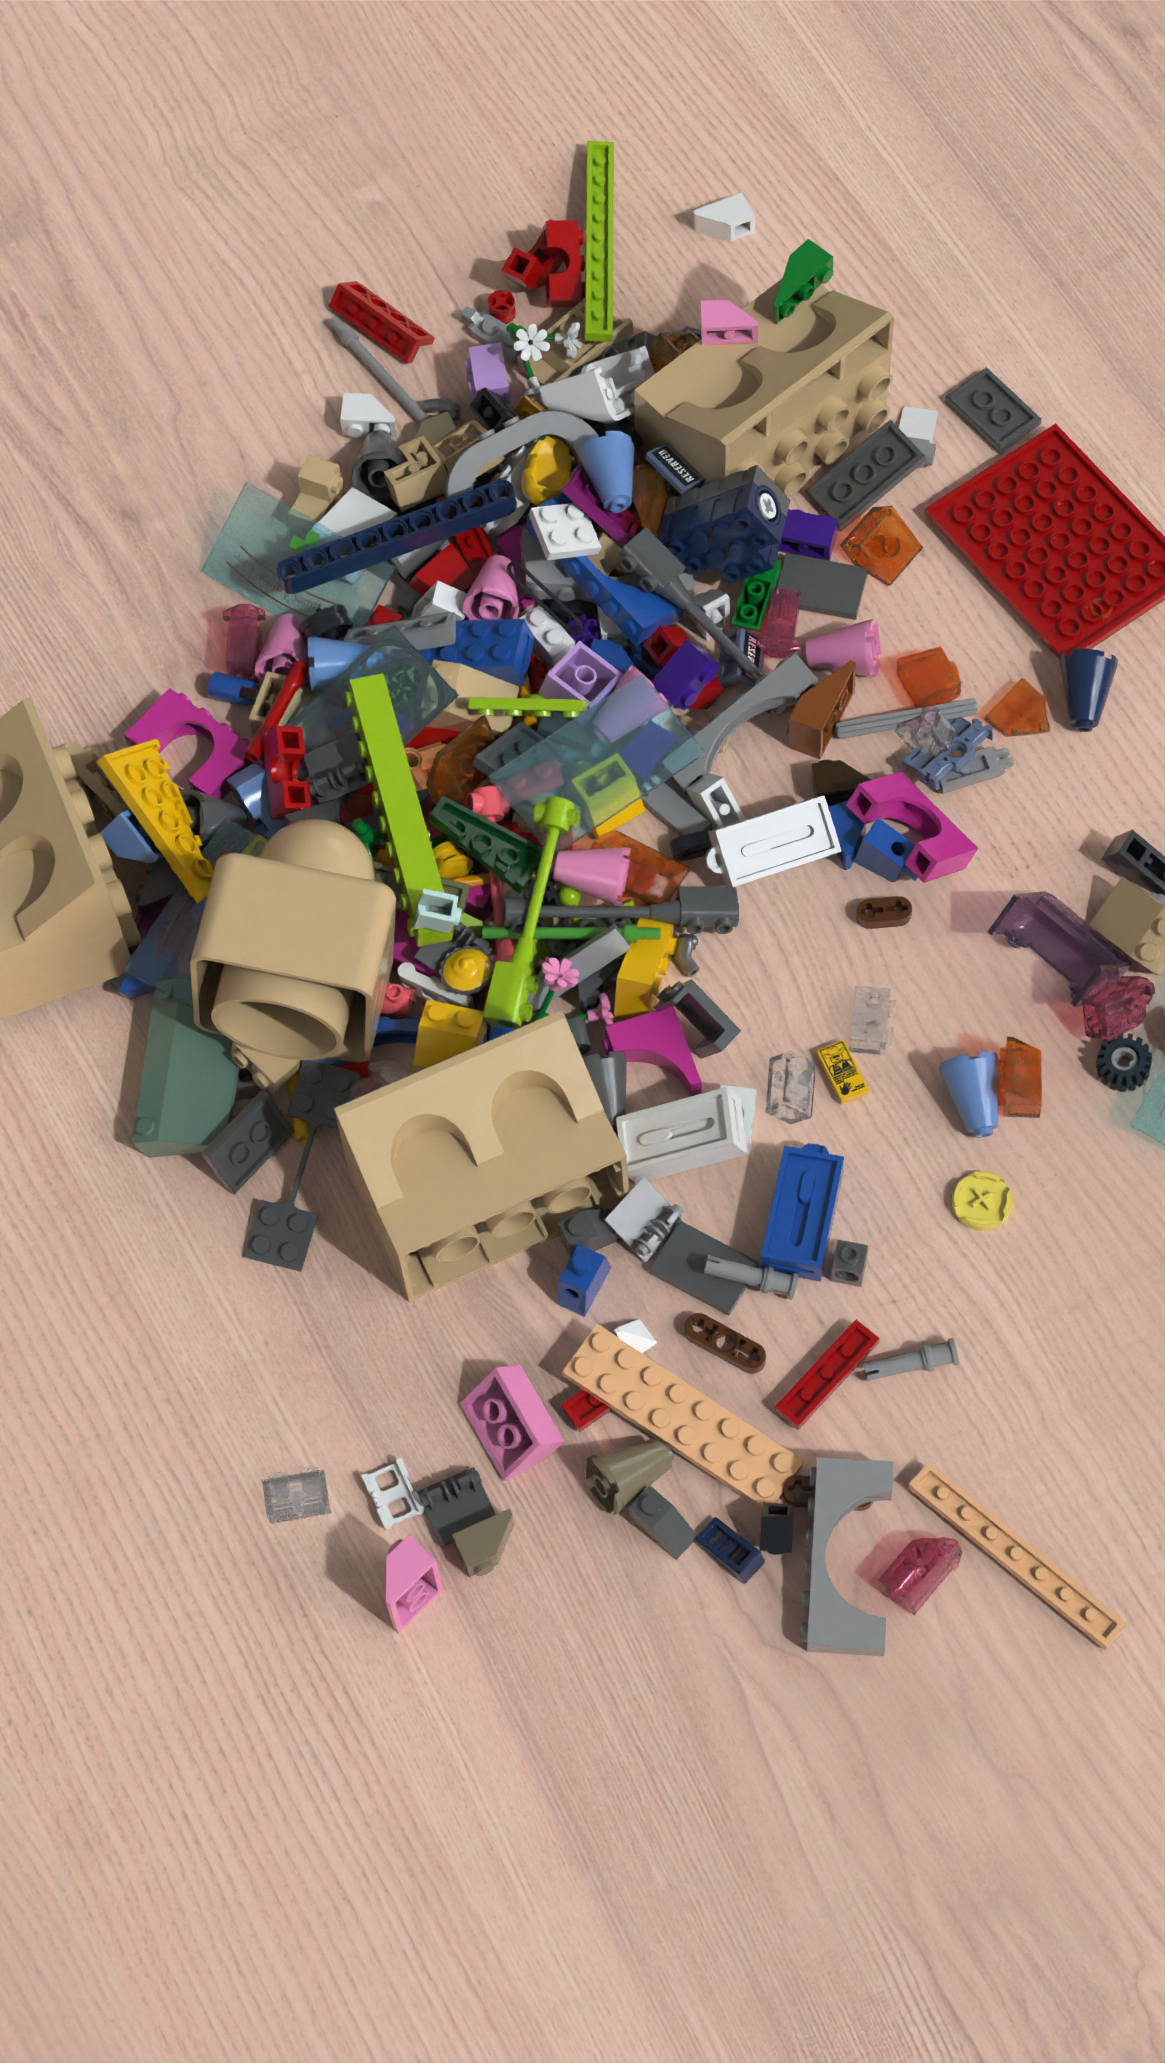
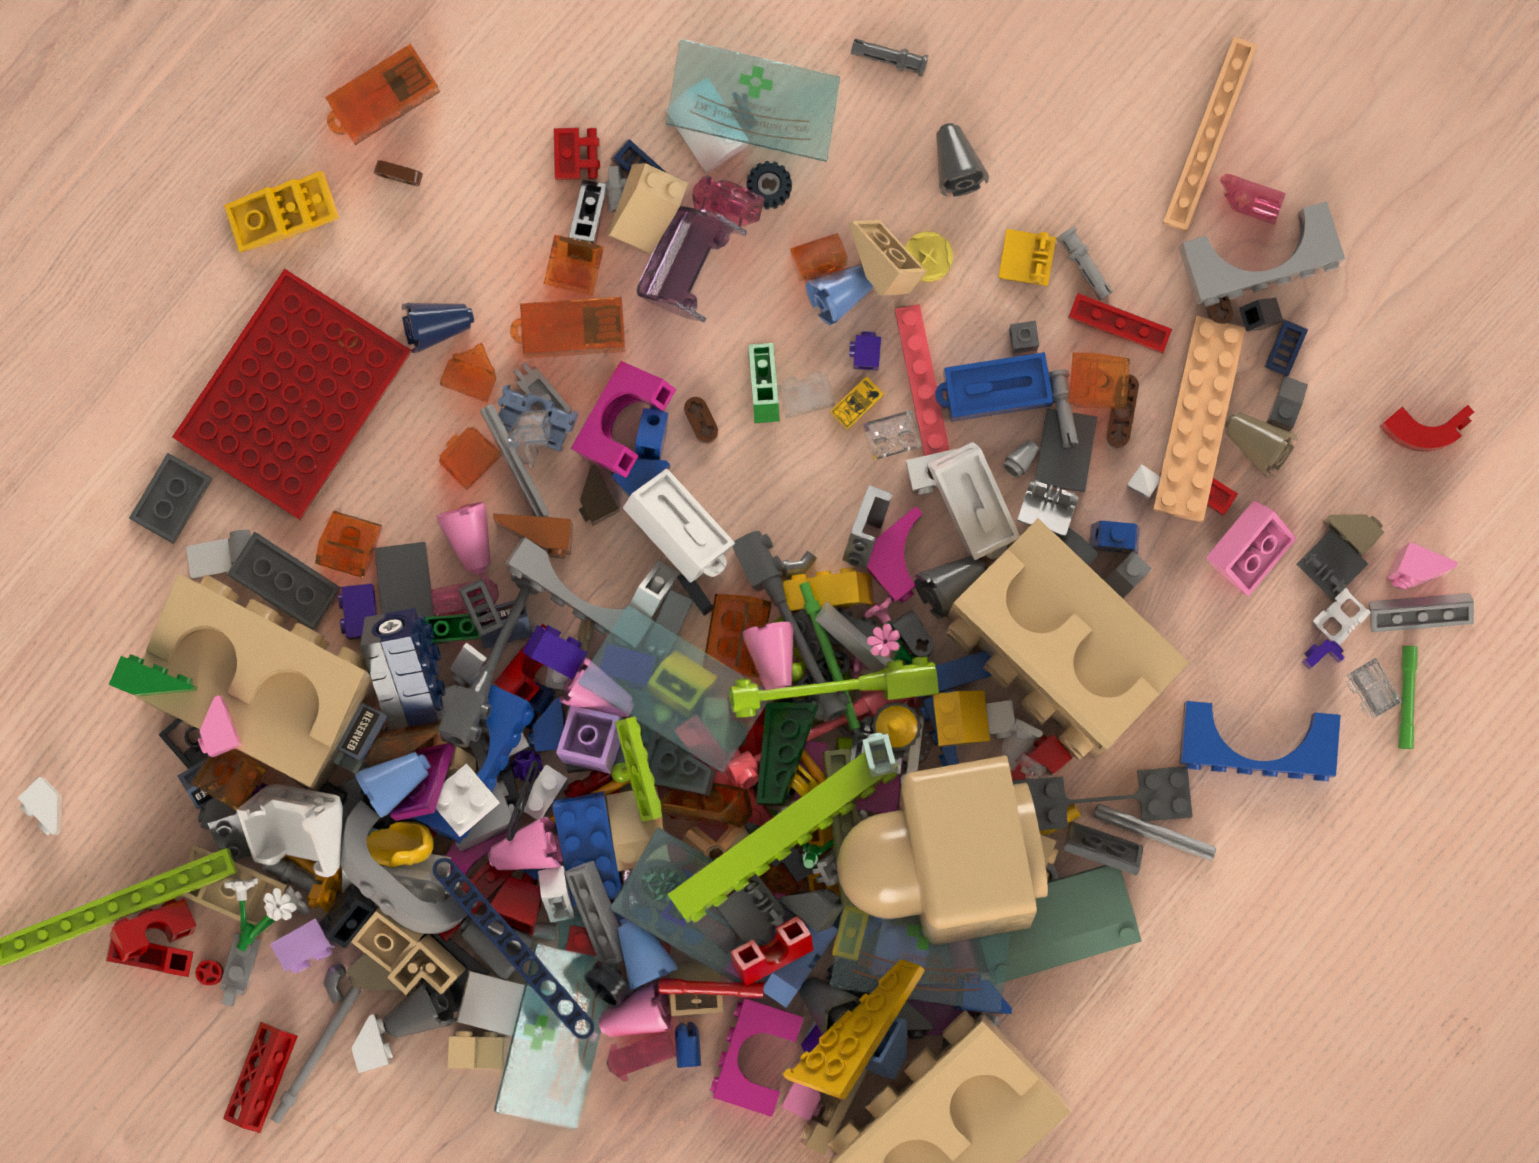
camera: 115 degrees left, 20 degrees up
none -> dark grey slope [458,578,503,637]
none -> clear orange piece [510,297,626,359]
none -> clear orange slope [543,234,604,296]
none -> green slope [748,343,780,423]
none -> tan slope [849,220,927,296]
none -> dark purple brick [849,331,881,371]
none -> coral plate [895,304,950,456]
none -> dark grey cone [936,123,989,197]
none -> yellow hinge [998,229,1056,287]
none -> light grey cone [1003,440,1039,478]
none -> clear orange slope [1069,352,1130,409]
none -> light grey axle [1094,804,1216,860]
none -> light grey slope [1105,551,1152,598]
none -> blue arch [1179,701,1341,782]
none -> dark purple bracket [1302,639,1345,669]
none -> light grey slope [1369,593,1474,632]
none -> red arch [1380,405,1474,452]
none -> bright green piece [1398,646,1418,749]

